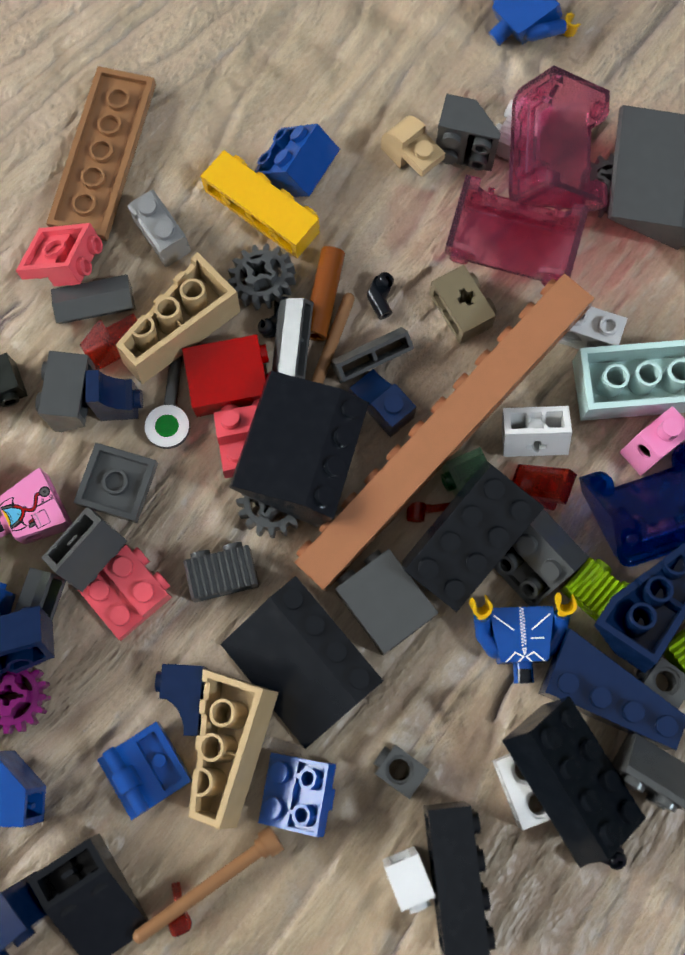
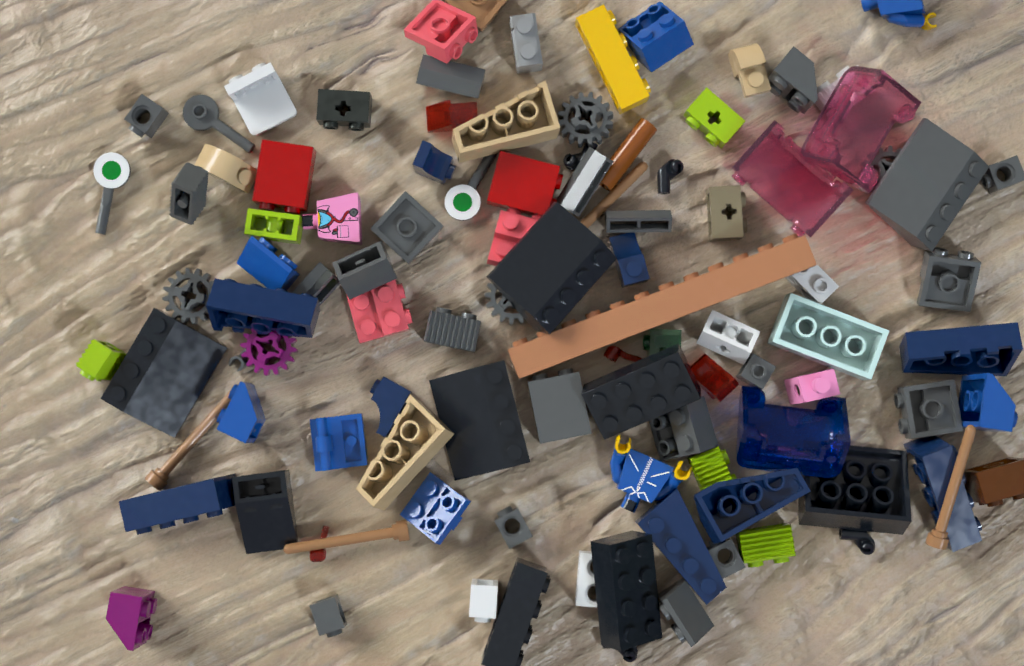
camera: 20 degrees right, 10 degrees up
dark grey slope [35,351,95,432] -> none
none -> lime brick [683,87,745,149]
none -> dark grey brick [736,353,776,390]

